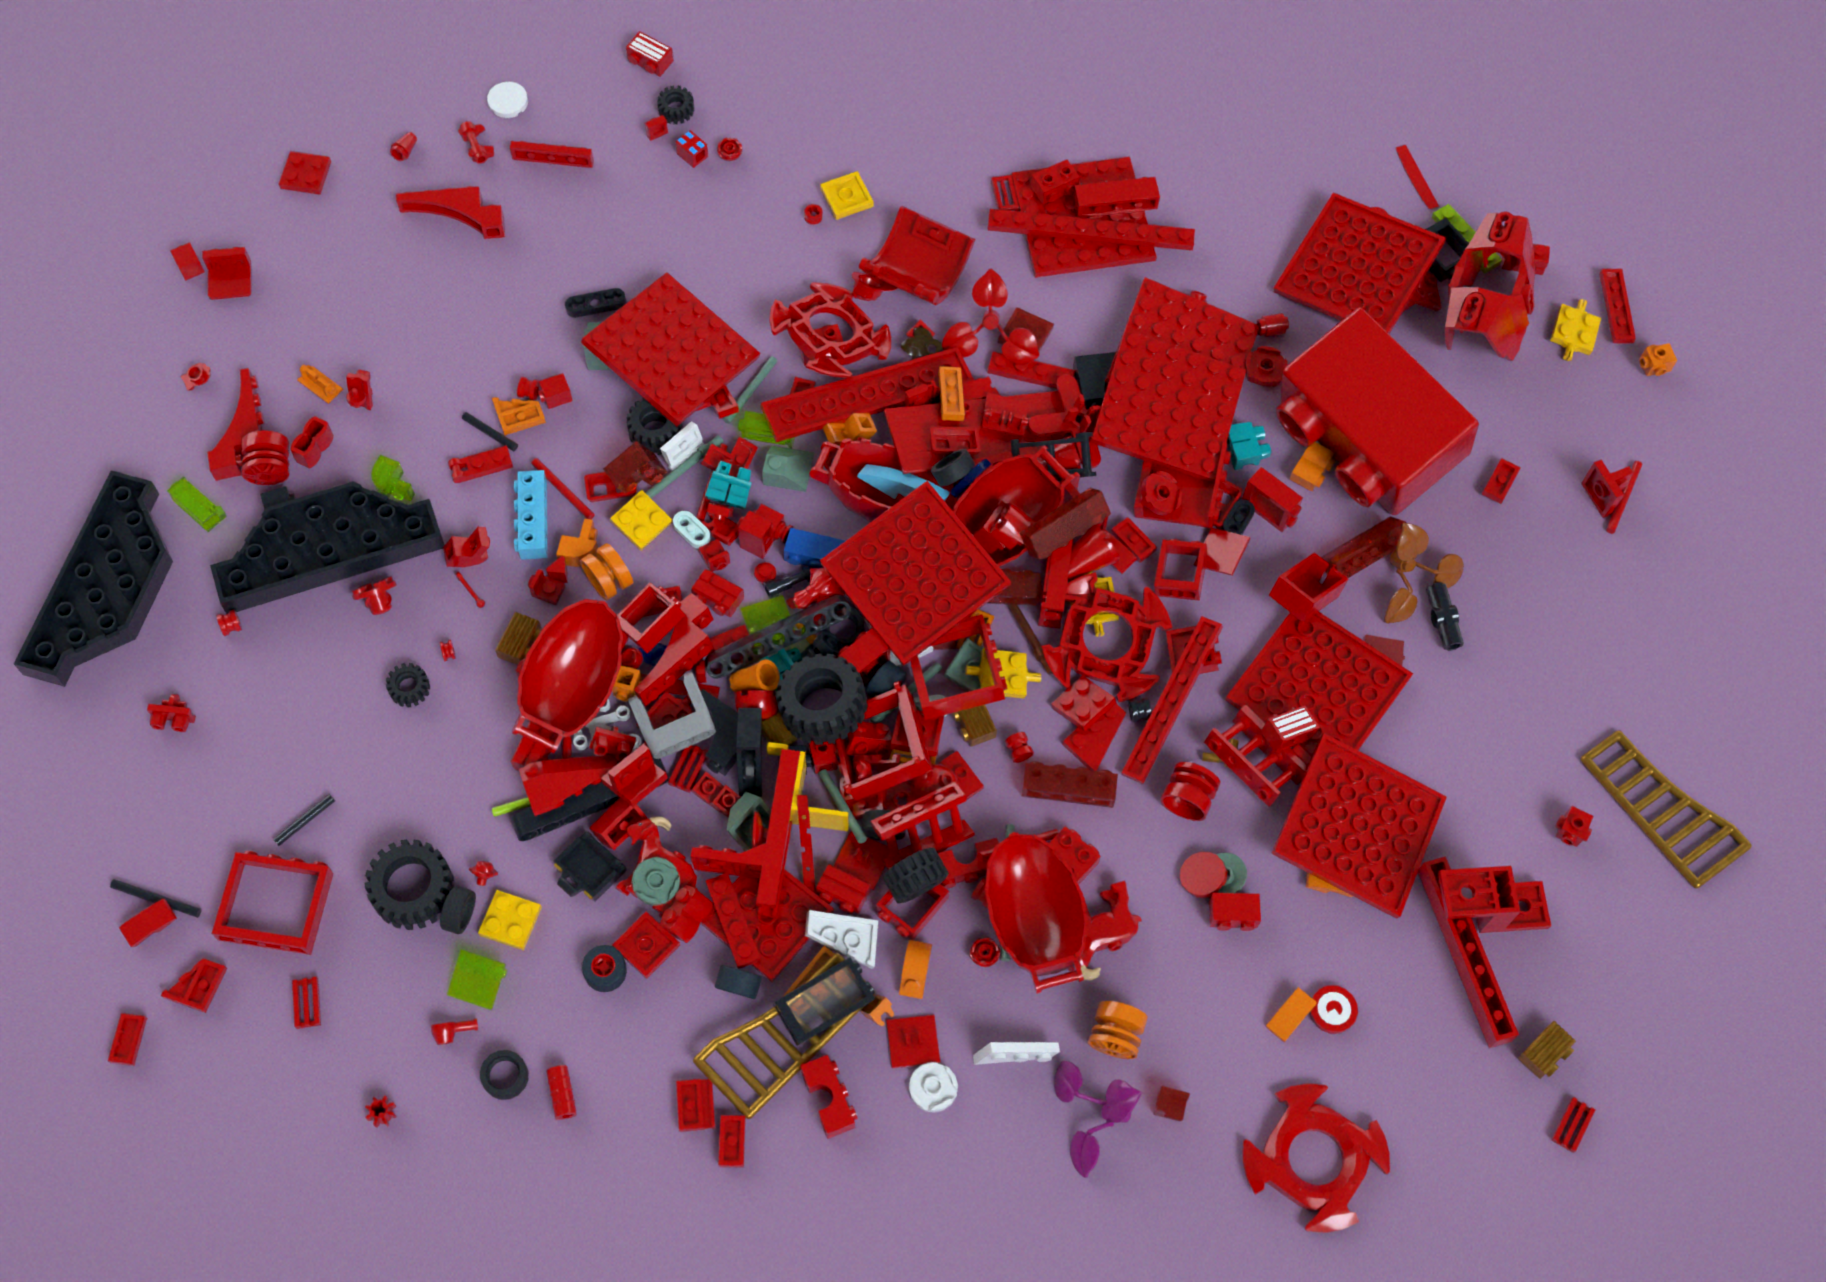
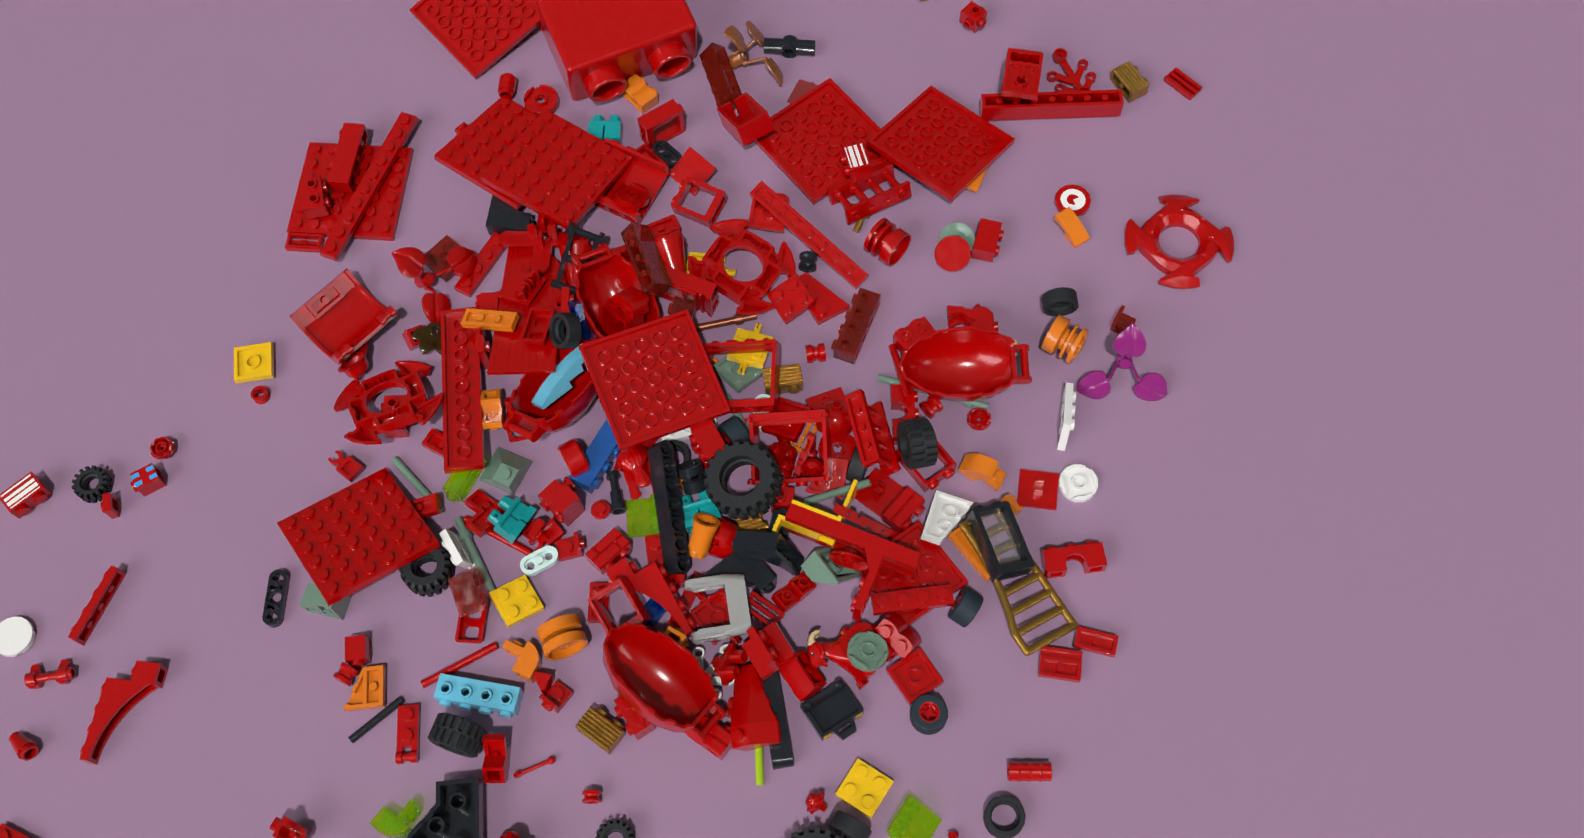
camera: 70 degrees left, 0 degrees up
none -> red plate [328,450,365,482]
none -> black tyre [427,713,487,758]
none -> red animal [557,439,590,477]
none -> black tyre [1042,287,1079,317]
none -> red plant [1047,48,1096,92]

